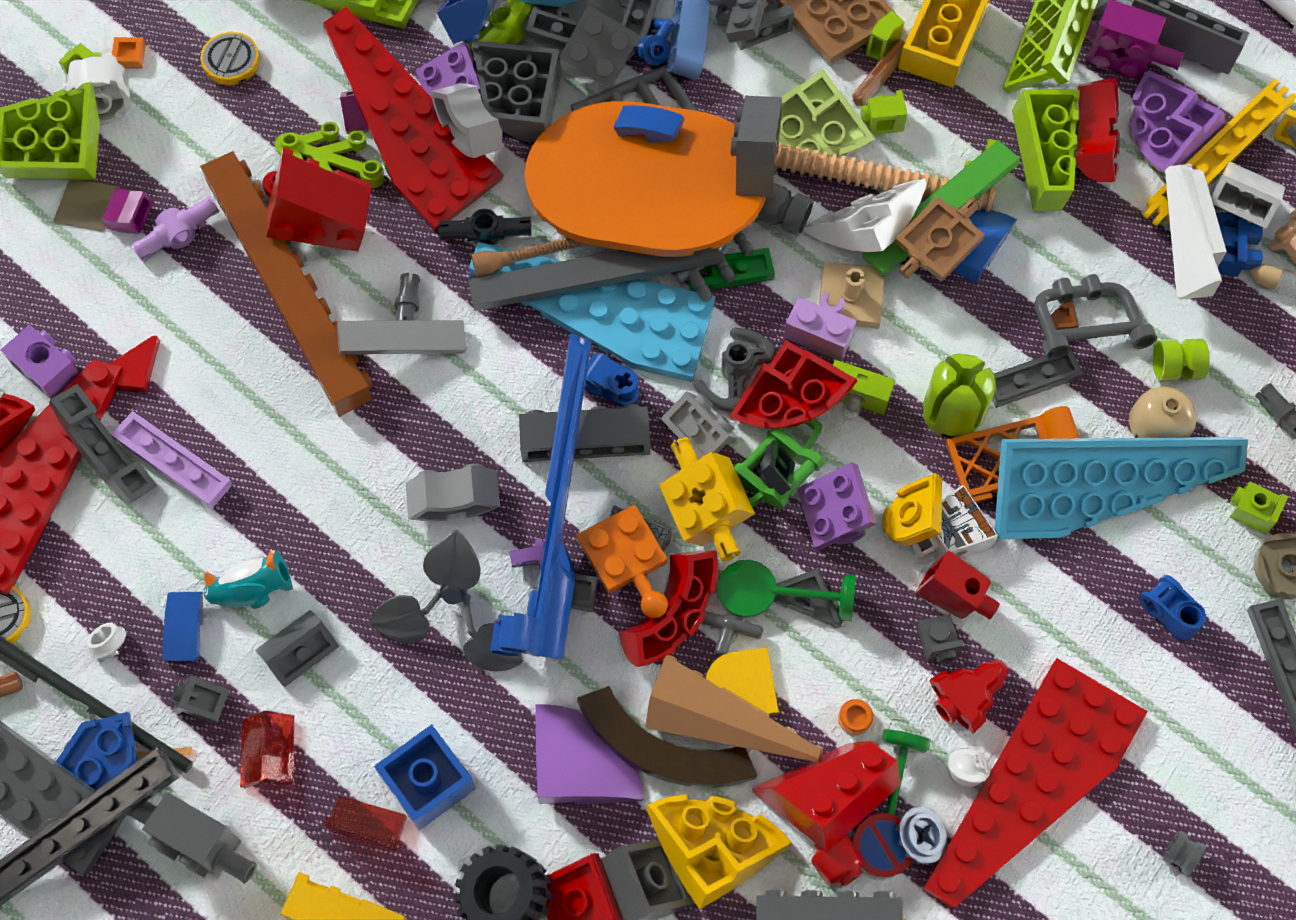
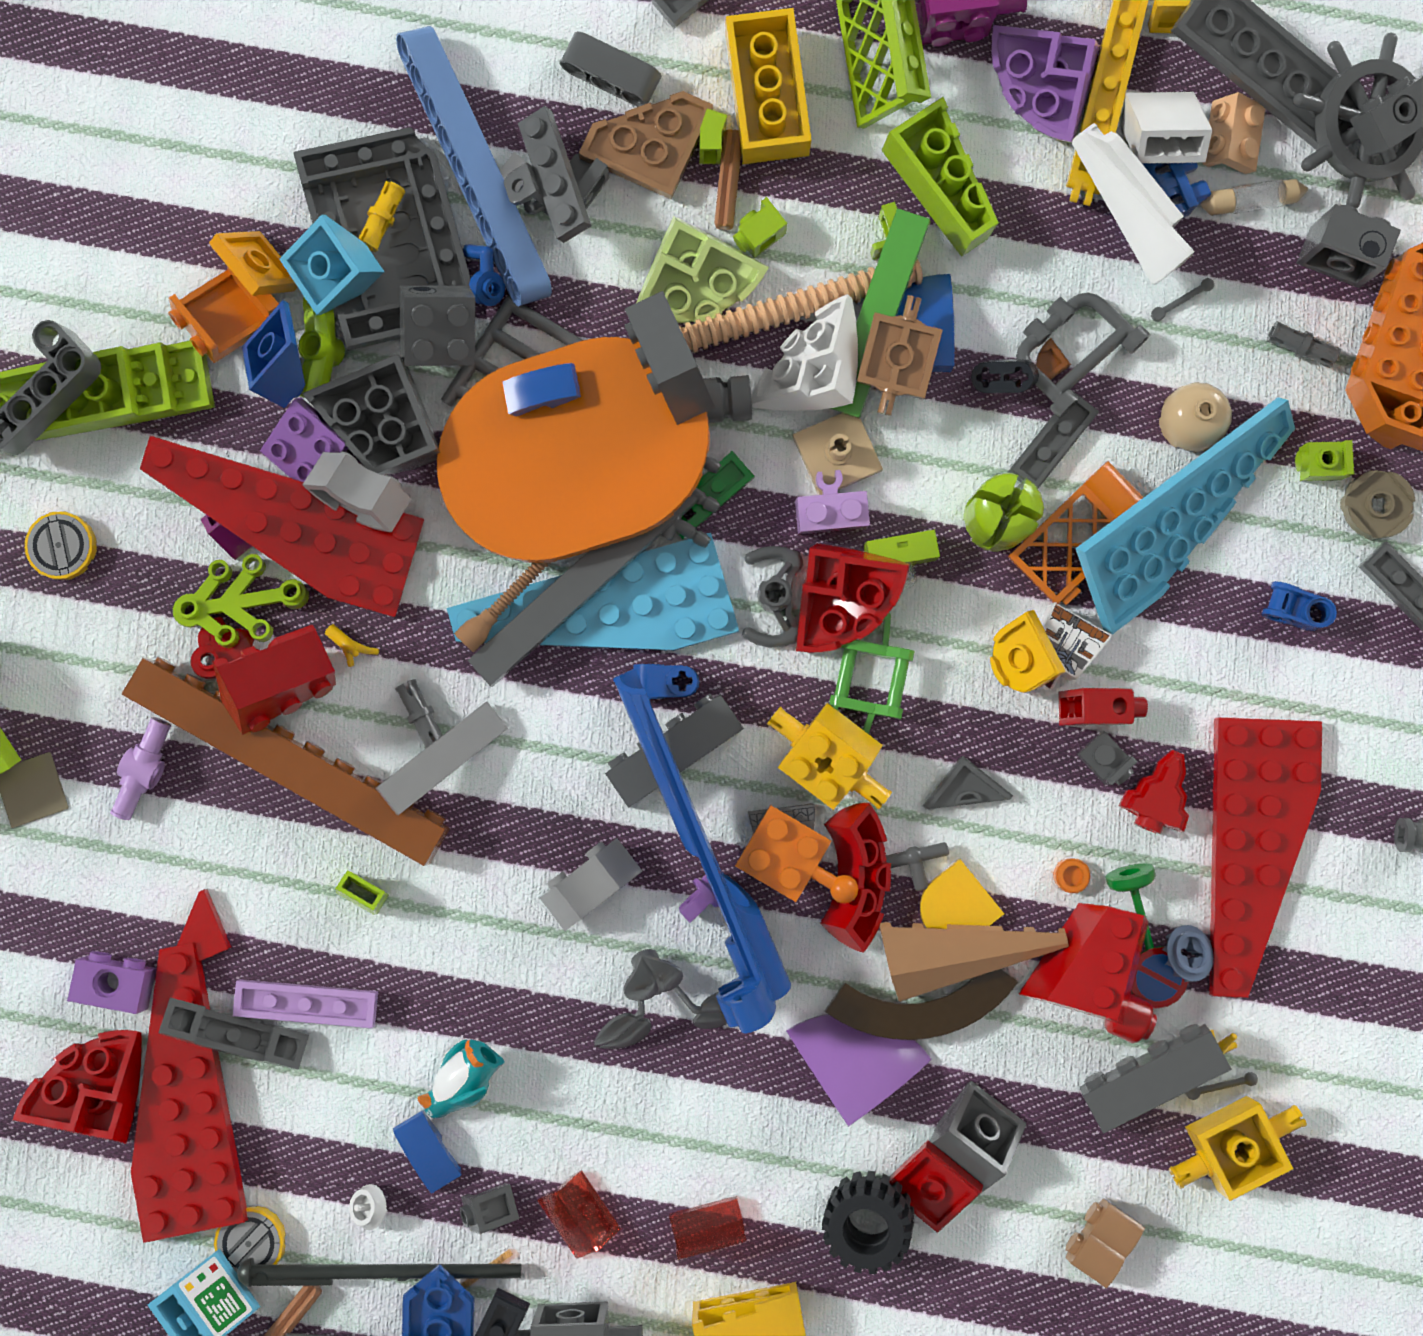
camera: 30 degrees left, 20 degrees up
magenta piece [102,188,154,234] -> none
dark grey panel [255,610,340,687] -> none
blue brick [374,724,476,831] -> none
black pin [438,208,532,245] -> none
dark grey tile [571,574,600,612] -> none
yellow brick [646,794,792,909] -> none
light grey bracket [661,391,738,459] -> none
green piece [717,560,856,622] -> none
black plate [757,440,795,496] -> none
medium lavender plate [797,462,876,550] -> none
white hat [948,749,990,787] -> none
red brick [1075,78,1120,183] -> none
lime wheel [1153,339,1210,381] -> none
none -> yellow bar [325,624,379,667]
none -> lime piece [335,870,389,915]
none -> black beam [971,359,1039,393]
none -> dark grey hinge [1151,278,1214,322]

